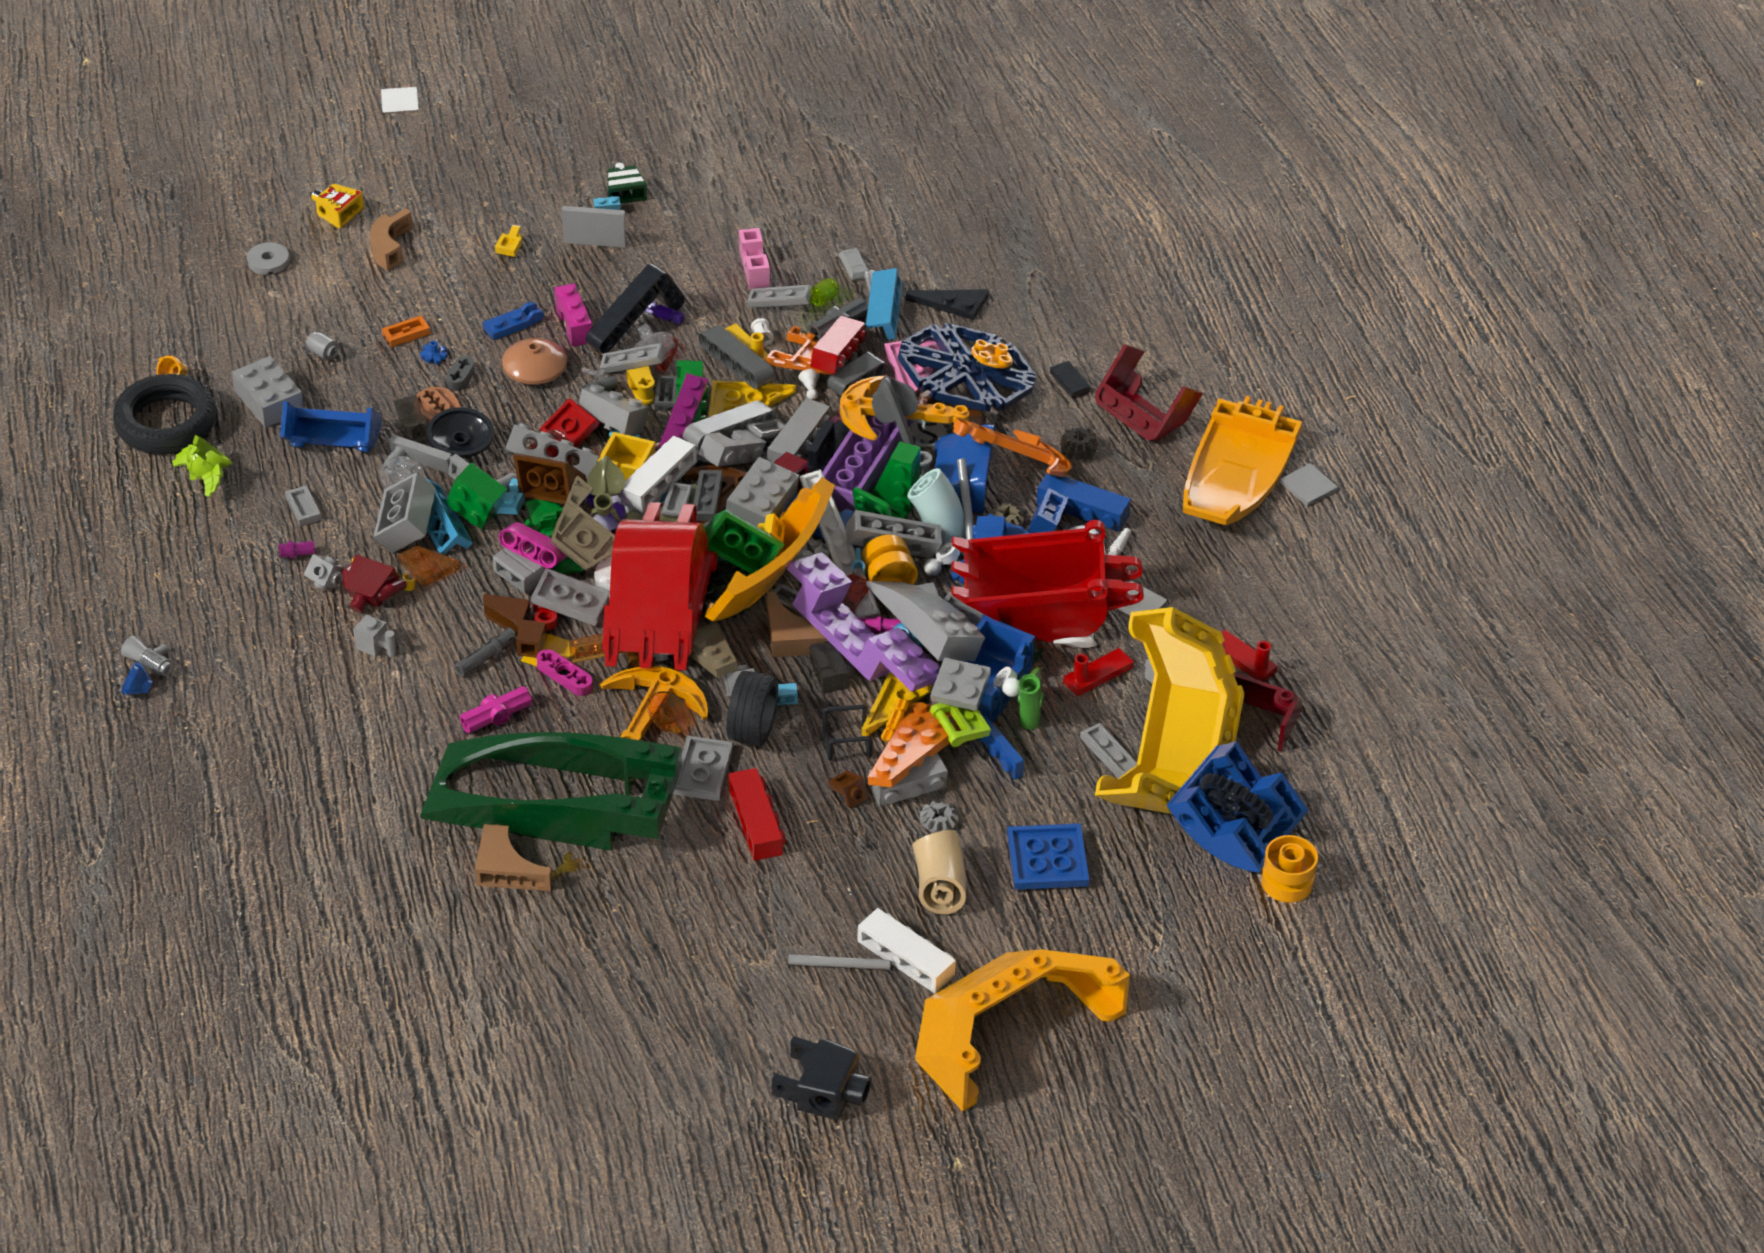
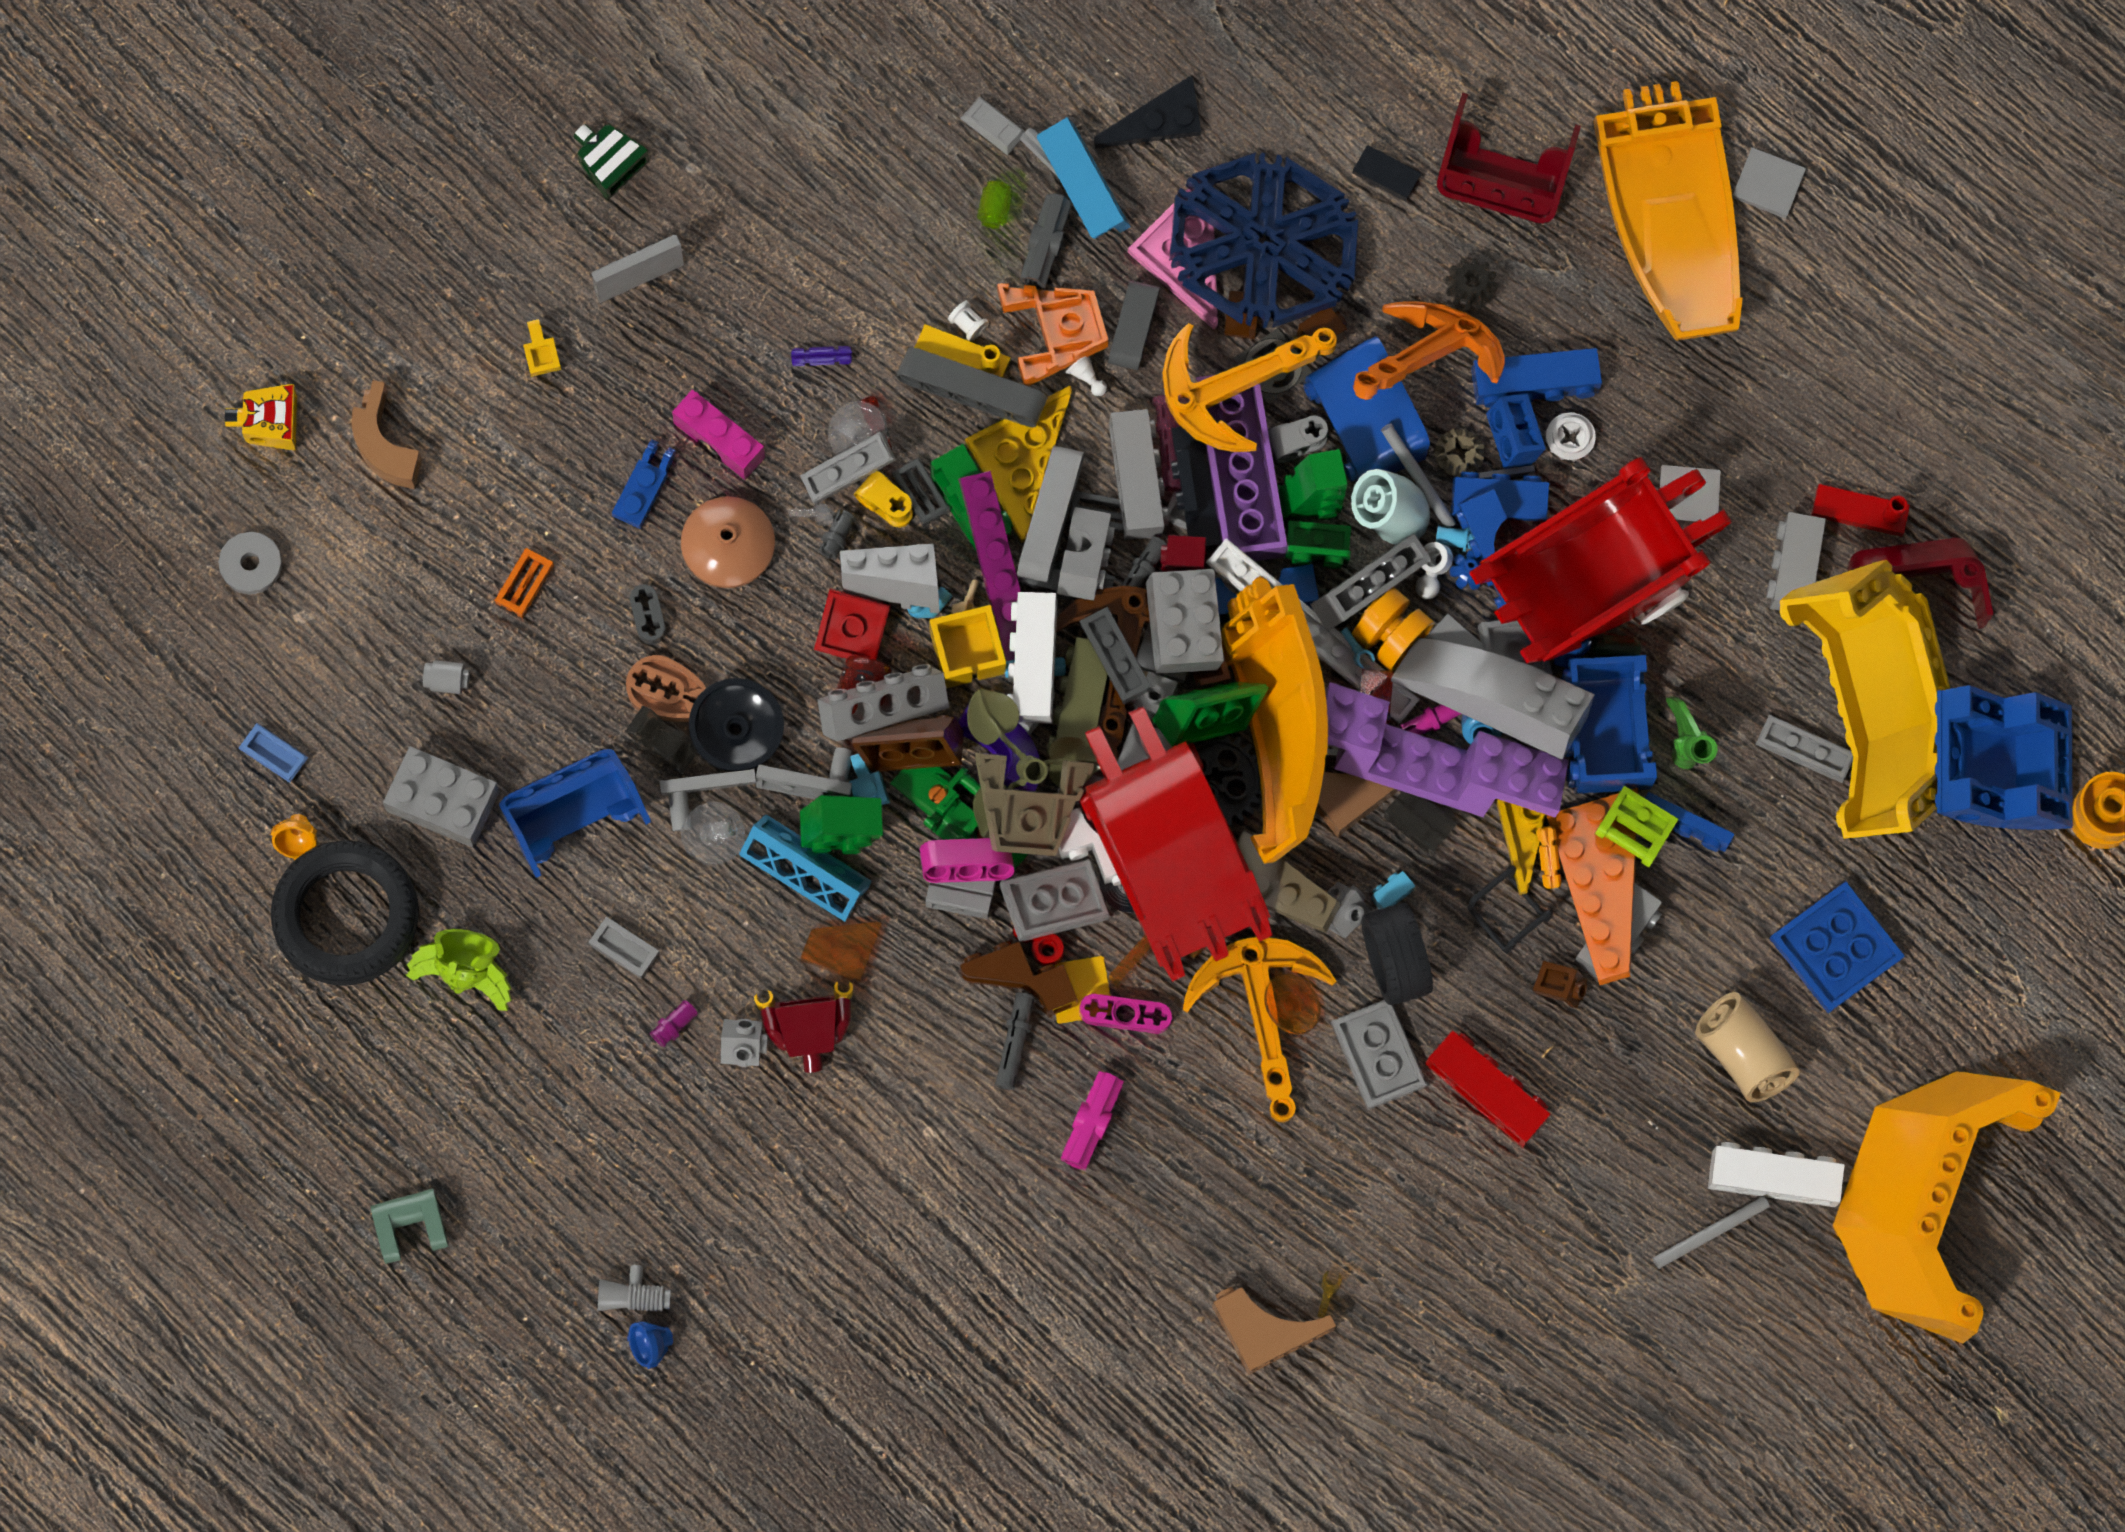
camera: 35 degrees left, 30 degrees up
light grey brick [353,614,397,657] -> none
light grey brick [373,471,436,553] -> none
white sticker [381,87,418,112] -> none
blue plant [420,340,448,364] -> none
dark green windscreen [420,732,682,851] -> none
black beam [585,263,685,354] -> none
medium azure piece [593,196,621,210] -> none
light grey tile [661,482,693,519] -> none
bright pink arch [739,228,770,289] -> none
light grey tile [746,419,785,440] -> none
light grey tile [747,285,813,308] -> none
yellow tile [757,513,785,542] -> none
black piece [772,1036,872,1119] -> none
brick [810,316,866,374] -> none
dark grey piece [872,376,918,445] -> none
light grey gear [920,800,959,832] -> none
light grey plate [930,657,991,711] -> none
light orange dish [971,339,1013,368] -> none
white plate [993,667,1019,697] -> none
red piece [1063,648,1134,697] -> none
white animal [1108,528,1131,555] -> none
black gear [1199,773,1274,830] -> none
none -> medium blue tile [238,723,308,783]
none -> sand green connector [370,1188,449,1264]

